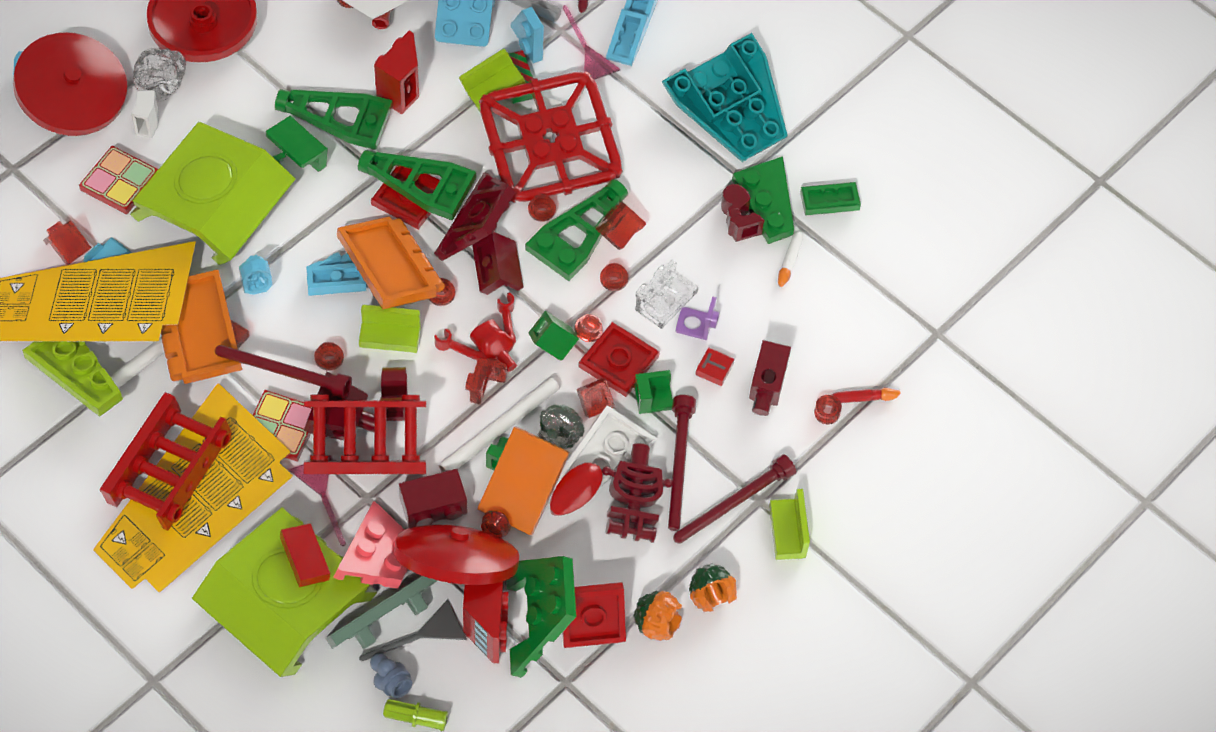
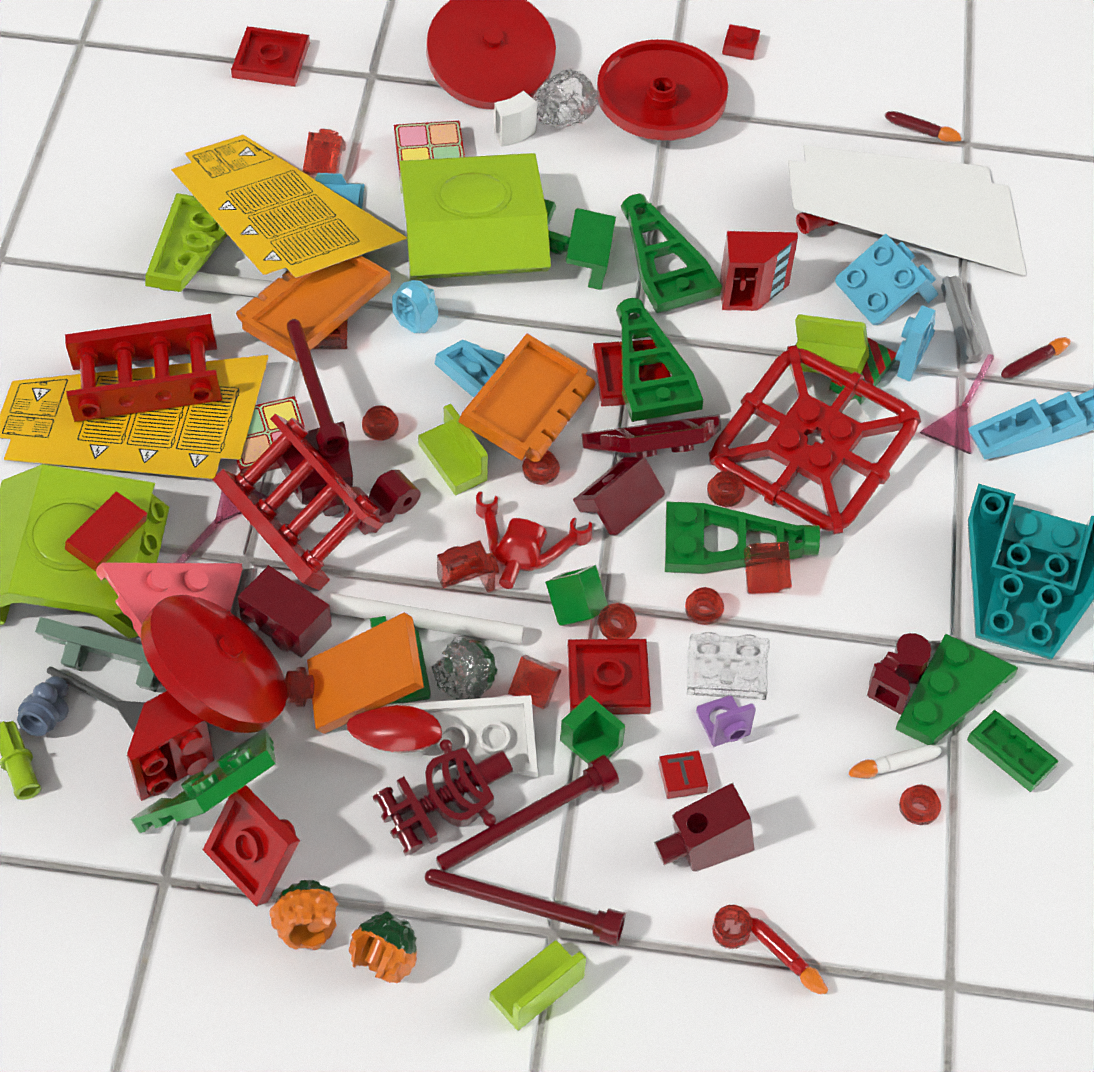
camera: 55 degrees right, 5 degrees down
none -> clear red plate [899,784,941,825]

